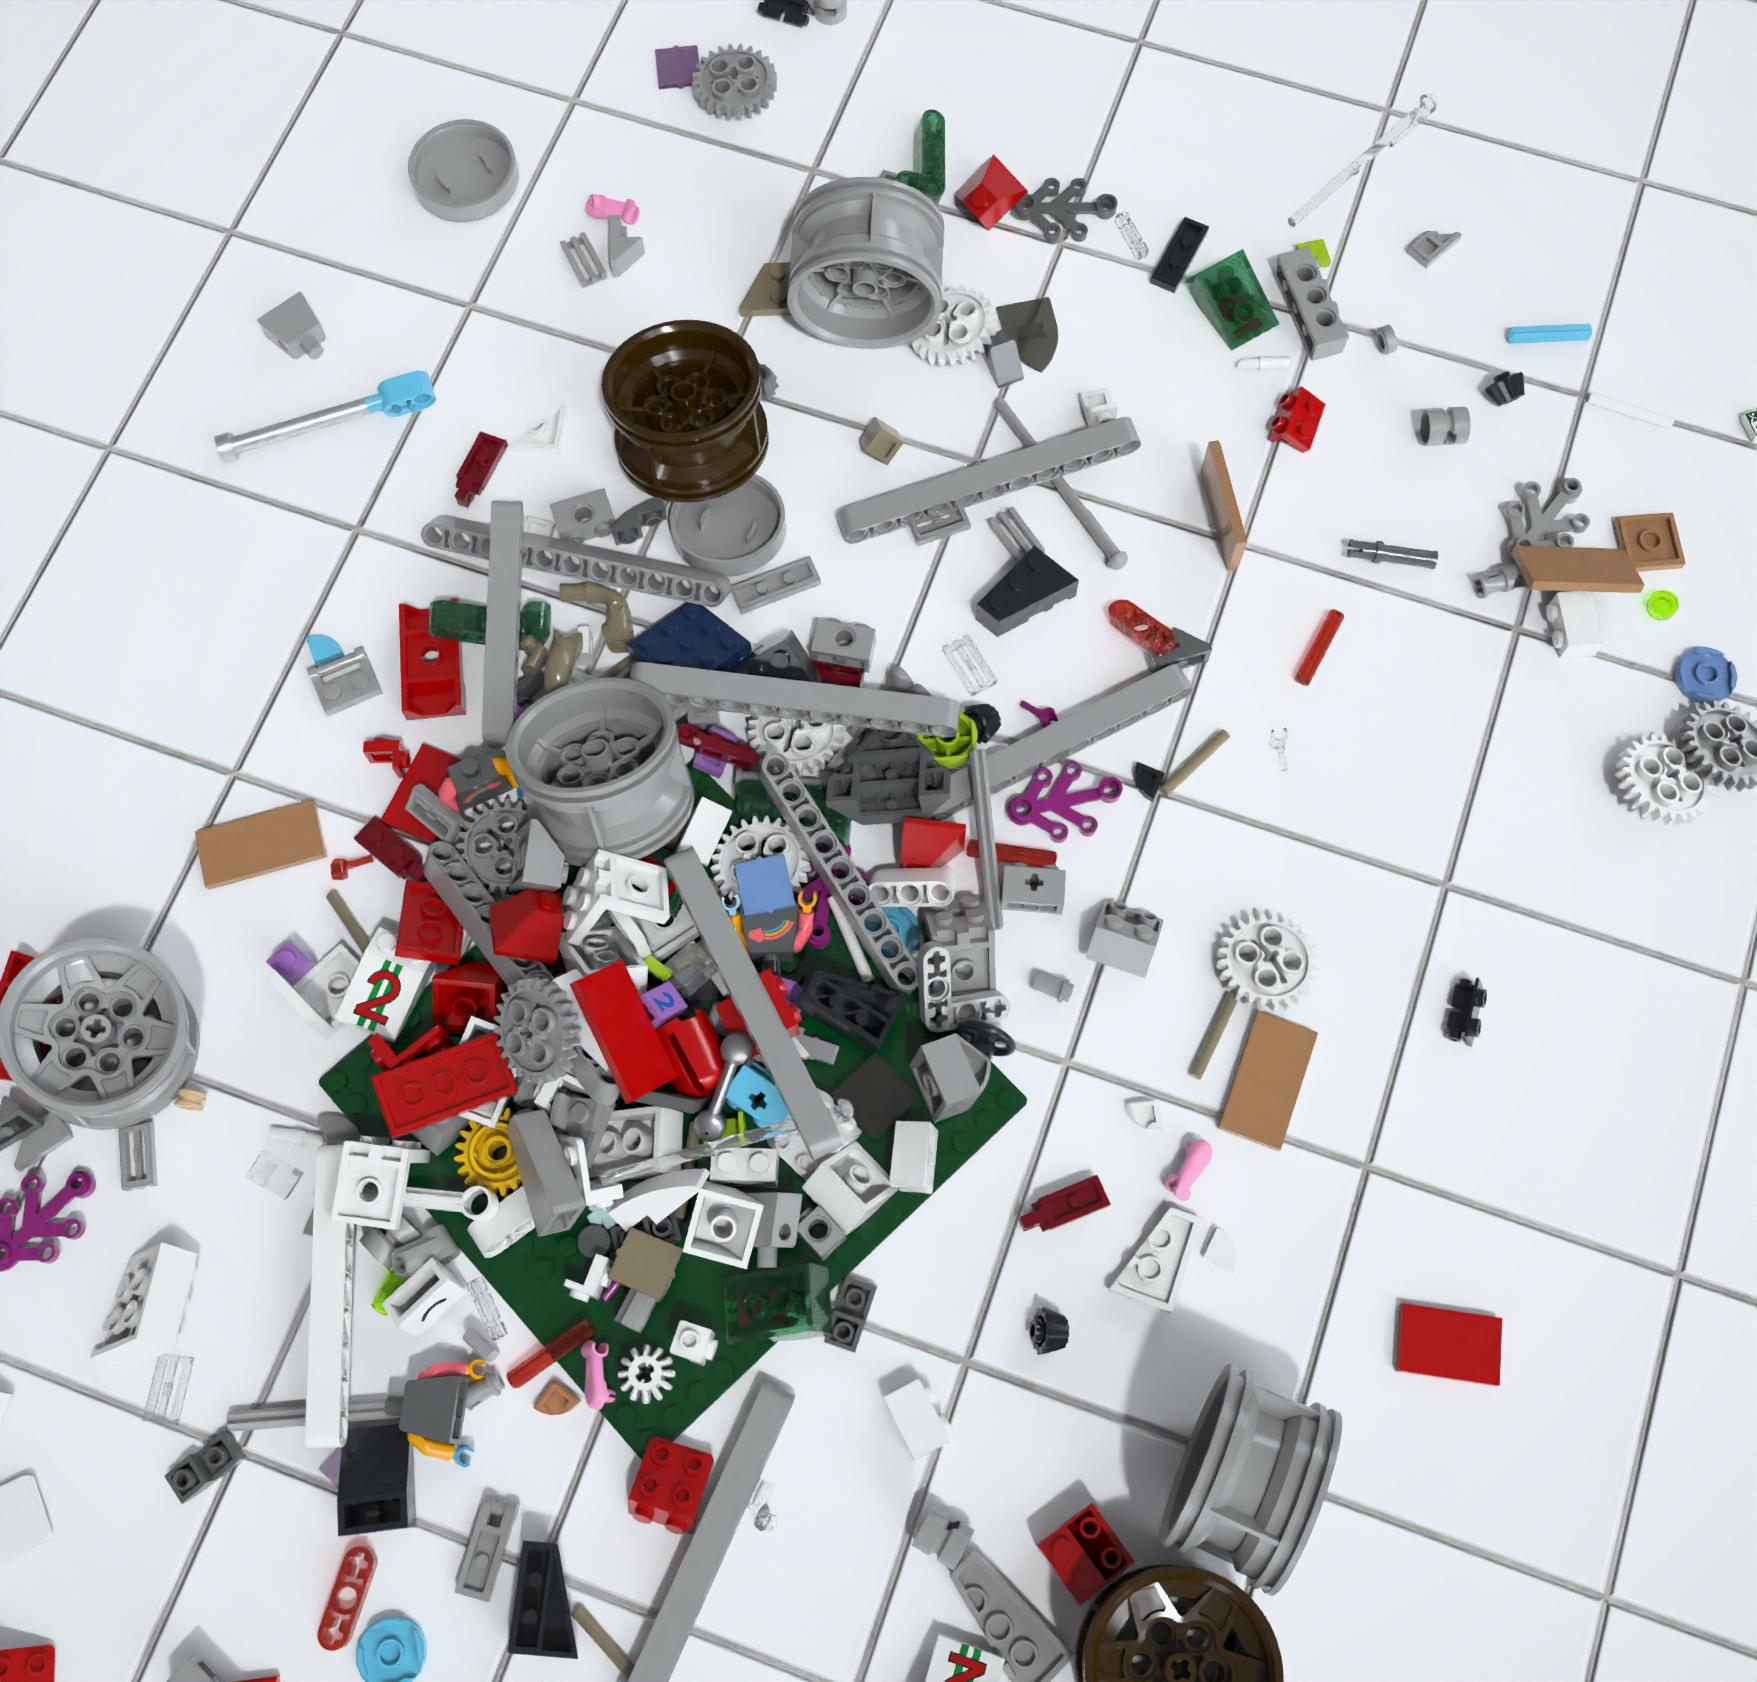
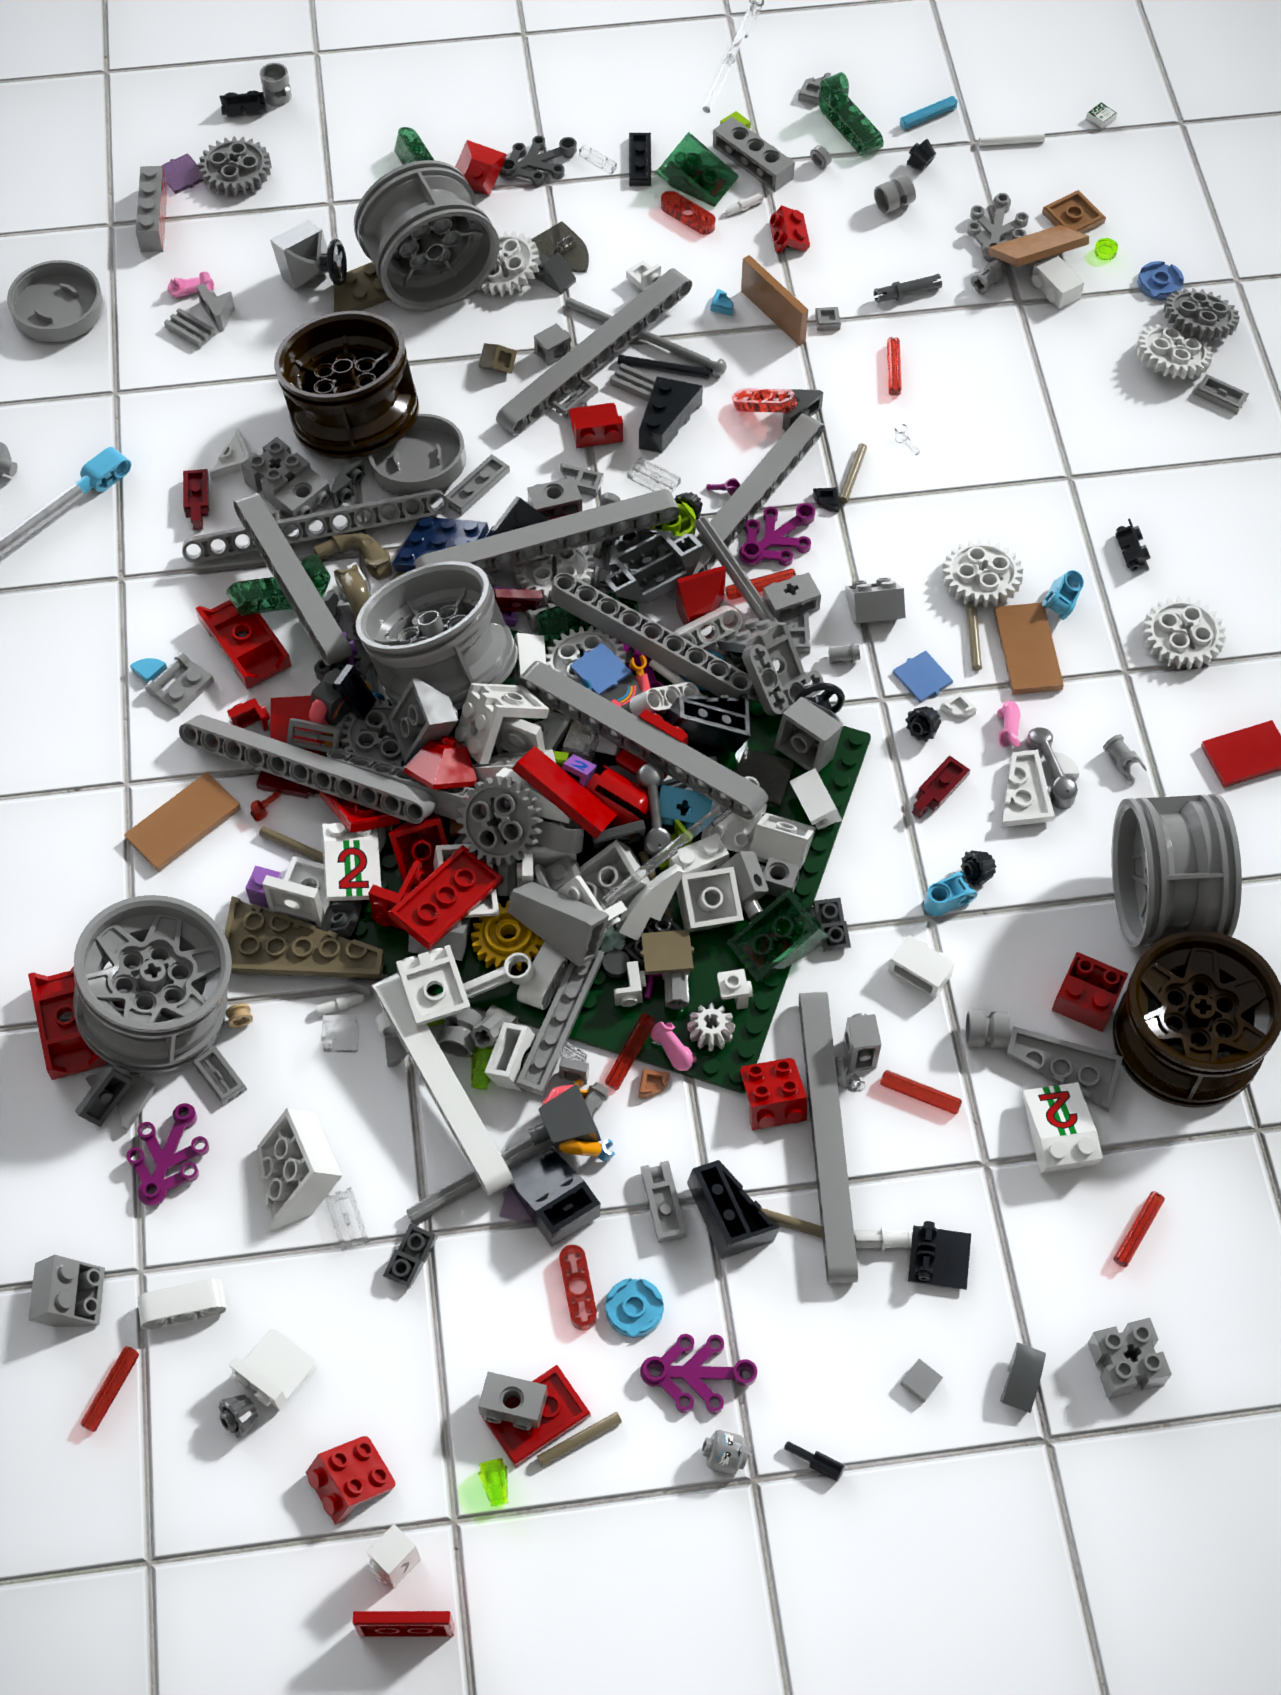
camera: 30 degrees left, 10 degrees down
dark tan arm [520,635,547,676] -> none
none -> light grey brick [136,166,167,252]
none -> light grey beam [179,715,438,824]
none -> dark tan wing [224,896,385,979]
none -> light grey brick [241,437,311,507]
none -> light grey piece [270,219,347,289]
none -> dark grey slope [325,900,363,938]
none -> black tile [333,664,377,720]
none -> light grey plate [516,950,604,1096]
none -> light grey brick [534,323,572,366]
none -> light grey tile [560,463,604,497]
none -> red bracket [569,403,623,448]
none -> black bar [617,355,711,378]
none -> white beam [629,682,700,717]
none -> clear red beam [661,191,716,235]
none -> medium azure tile [710,289,734,316]
none -> light grey tile [788,610,811,653]
none -> light grey tile [815,307,841,331]
none -> clear green beam [818,72,884,156]
none -> light grey brick [843,1013,882,1071]
none -> clear red axle [880,1070,962,1114]
none -> medium blue piece [892,650,953,703]
none -> black piece [905,706,941,742]
none -> medium azure piece [923,871,978,917]
none -> flat silver piece [1026,727,1078,809]
none -> medium azure piece [1042,570,1084,620]
none -> light grey piece [1103,734,1147,782]
none -> white gear [1142,596,1226,670]
none -> light grey tile [1195,374,1249,414]

